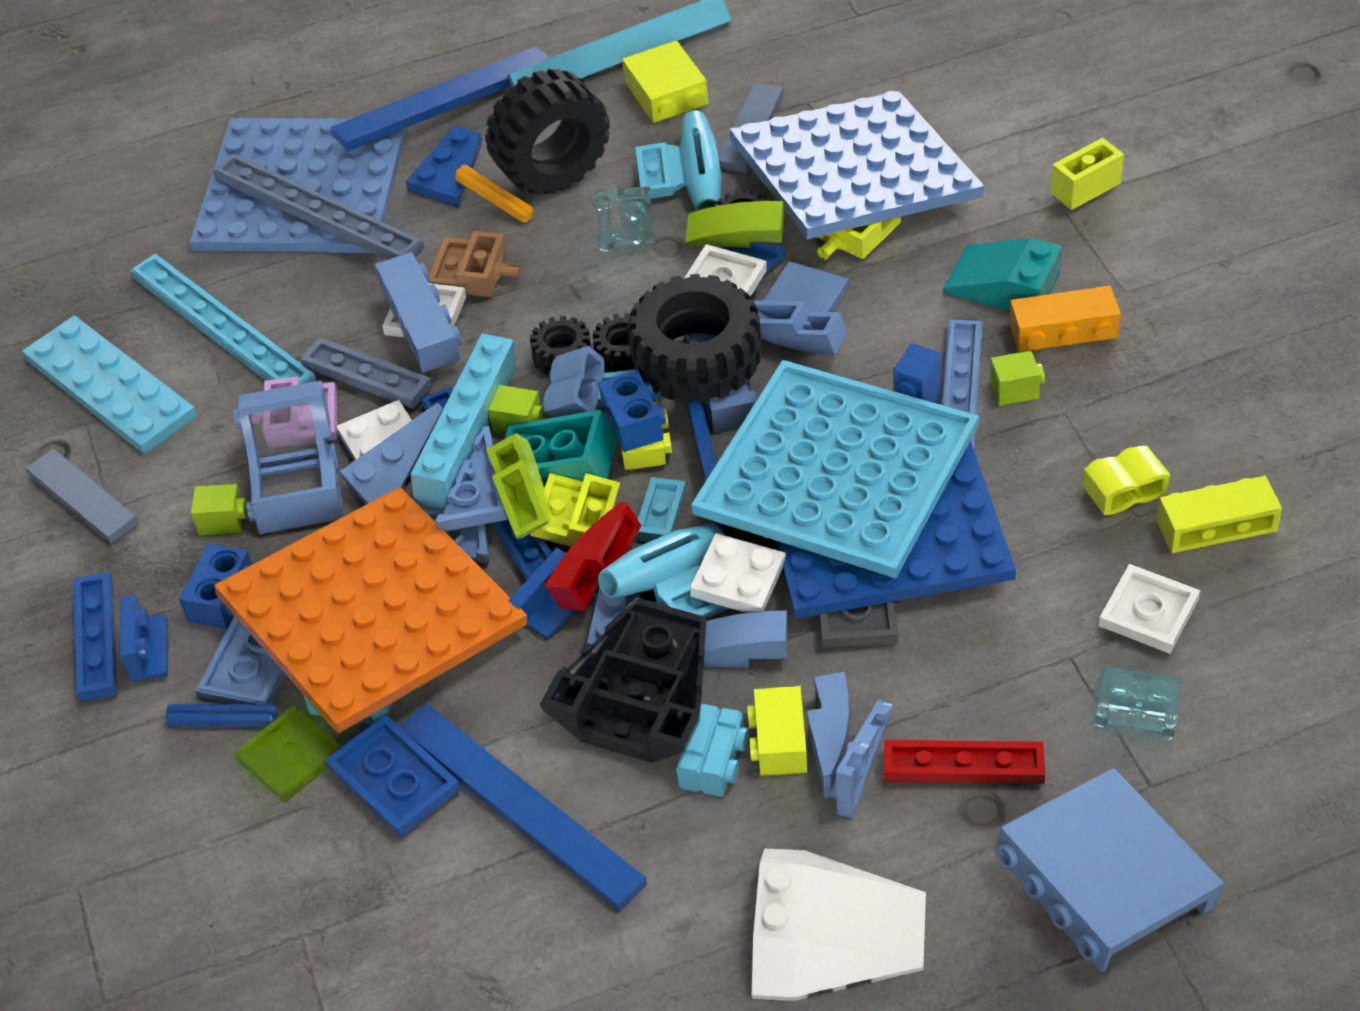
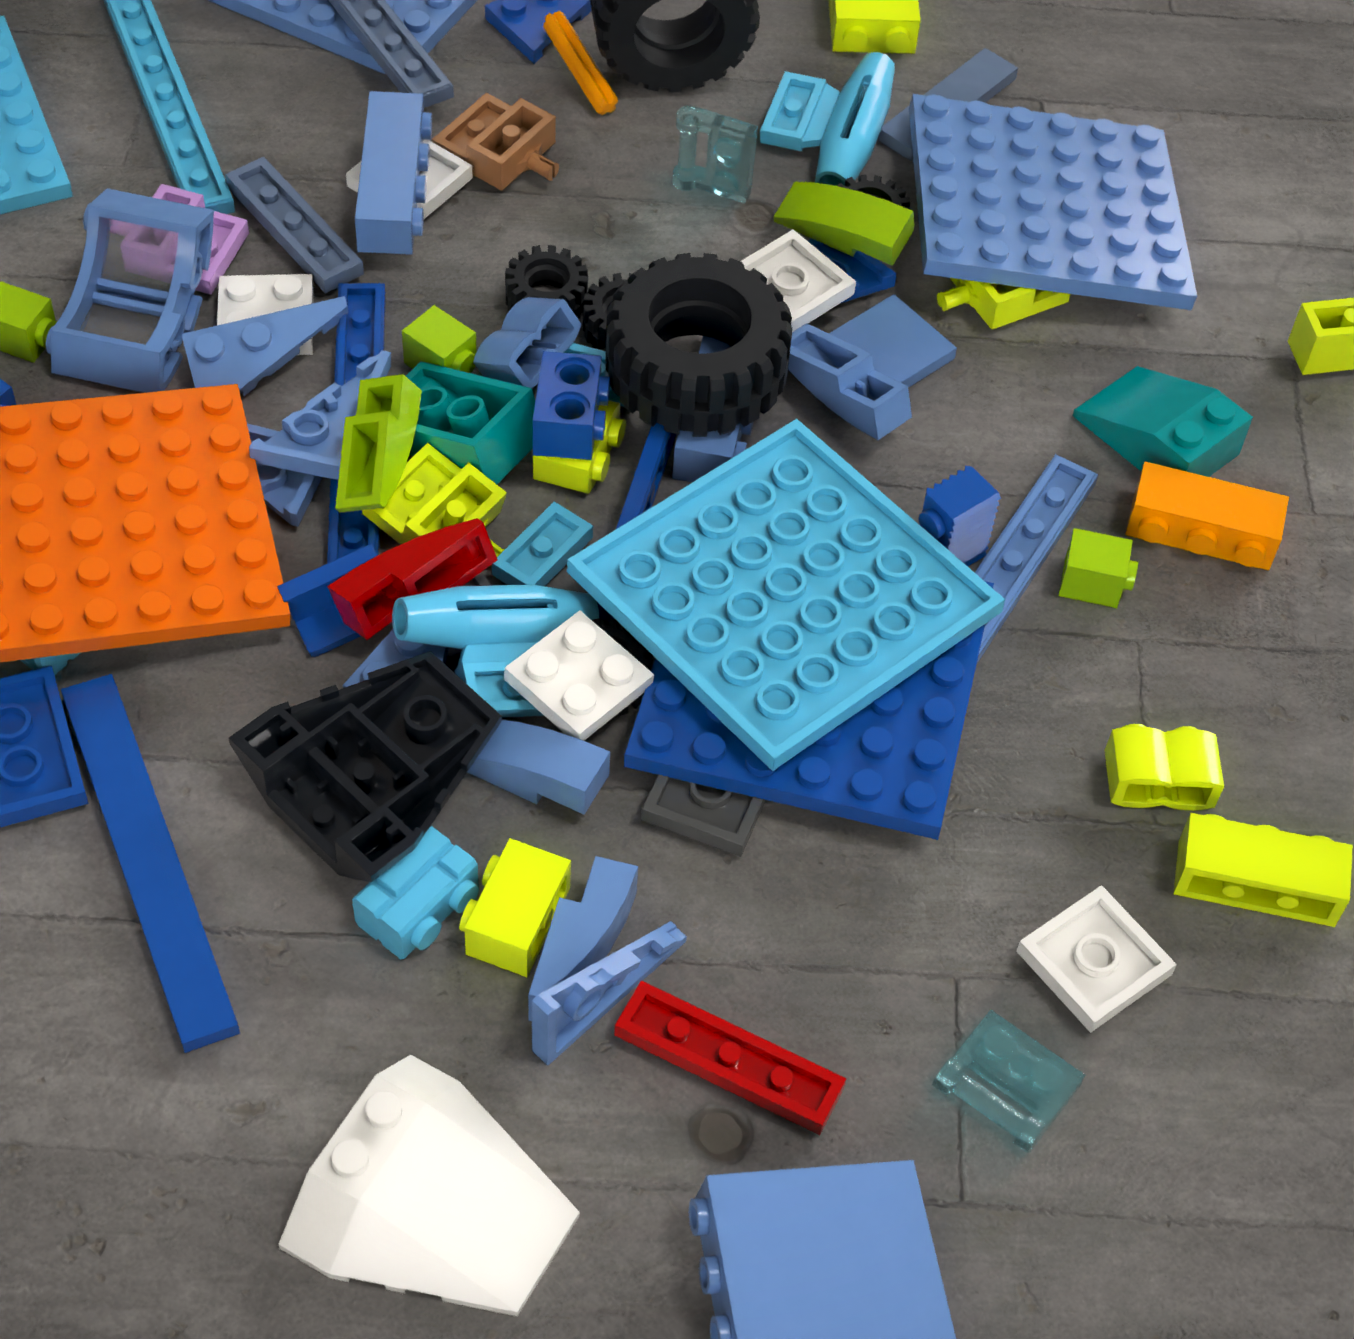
camera: 15 degrees right, 5 degrees up
medium azure brick [411,333,516,510] -> none

